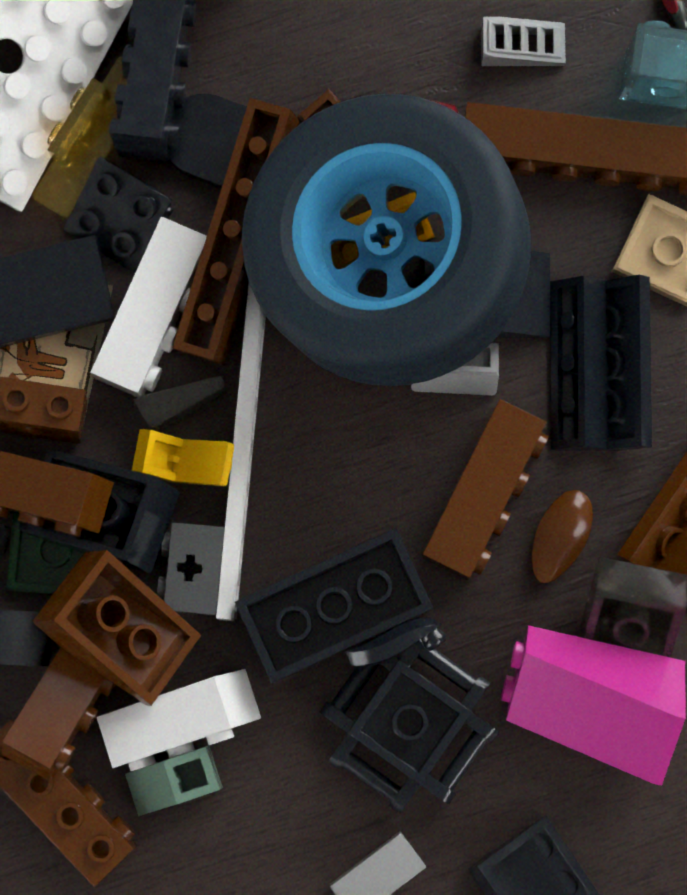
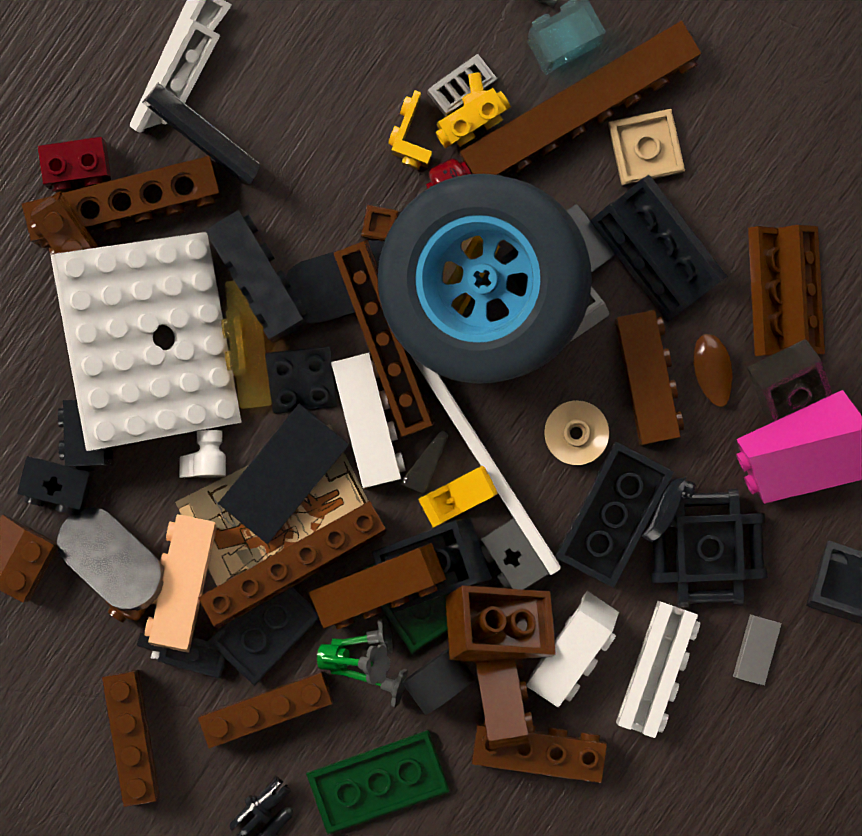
camera: 35 degrees left, 5 degrees up
sand green slope [125,746,223,816] -> none
none -> yellow bracket [388,90,432,170]
none -> yellow brick [435,72,511,148]
none -> tan dish [544,400,609,465]
none -> white brick [616,601,700,738]

